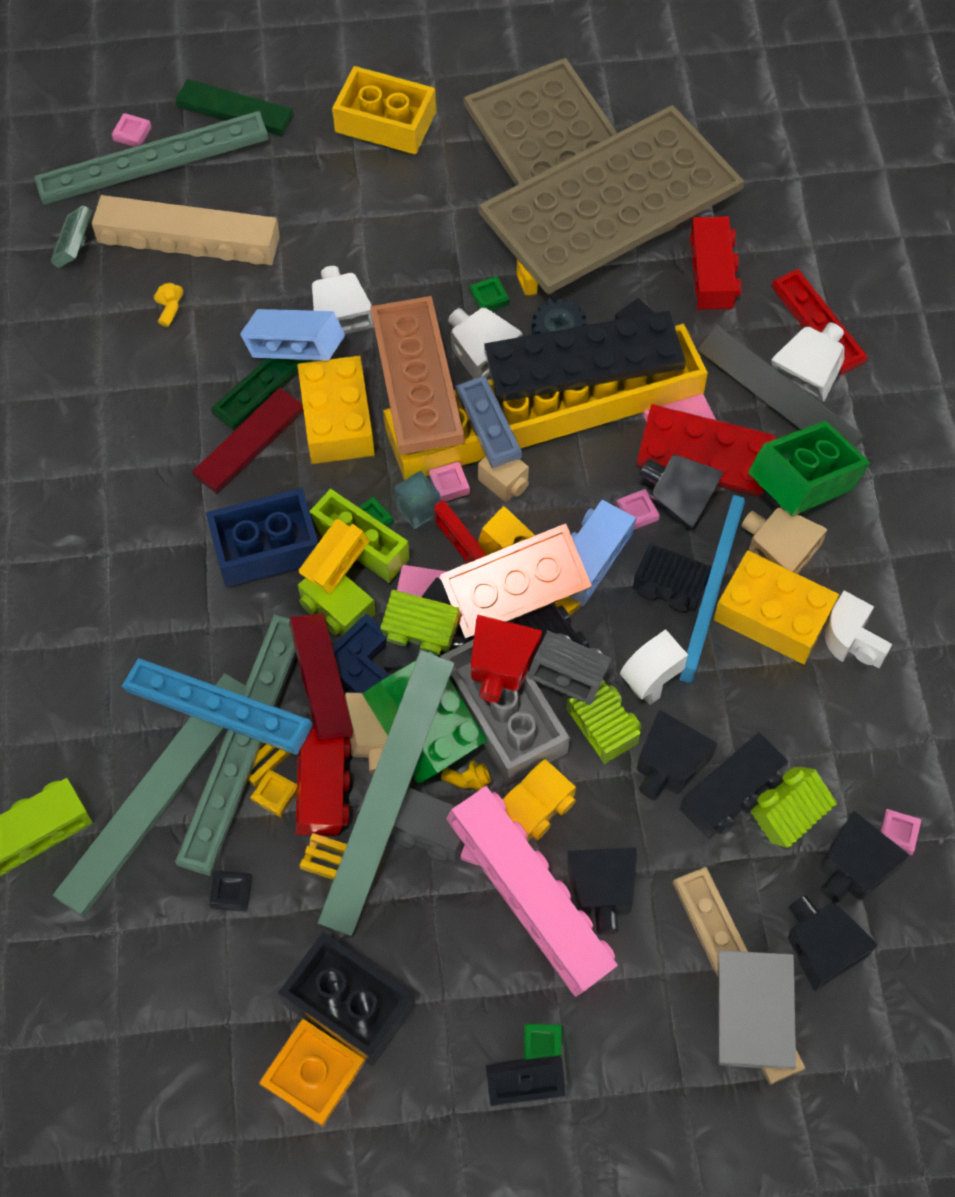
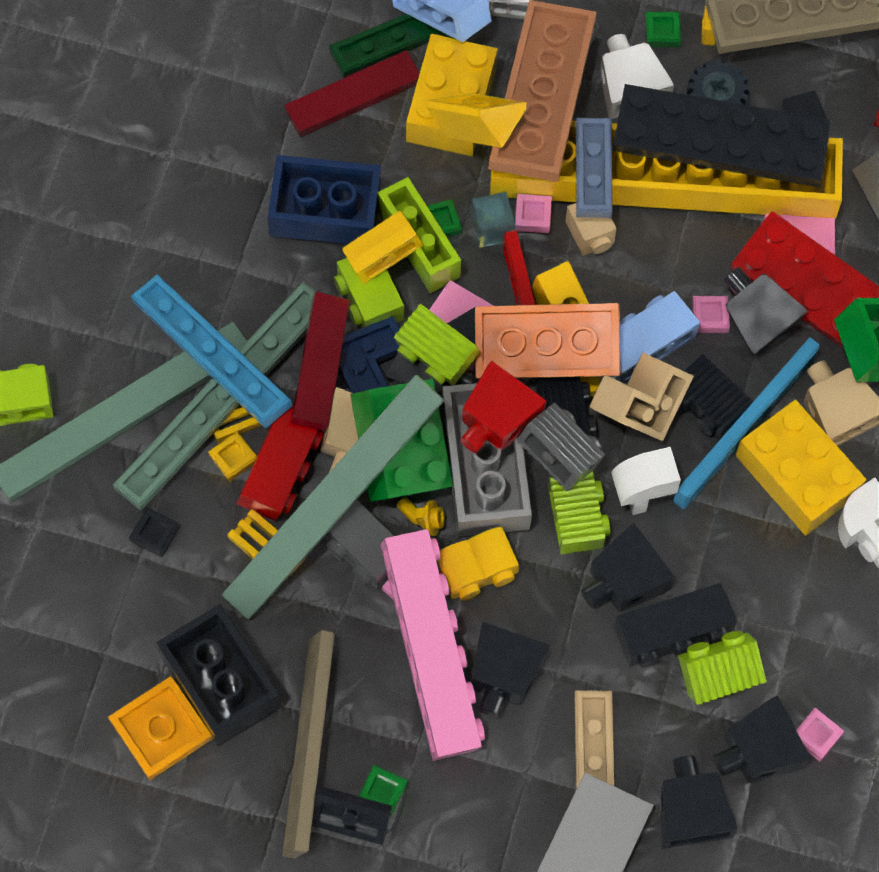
camera: 20 degrees right, 5 degrees up
none -> dark tan tile [282,630,335,859]
none -> yellow slope [427,93,527,148]
none -> tan brick [589,352,694,441]

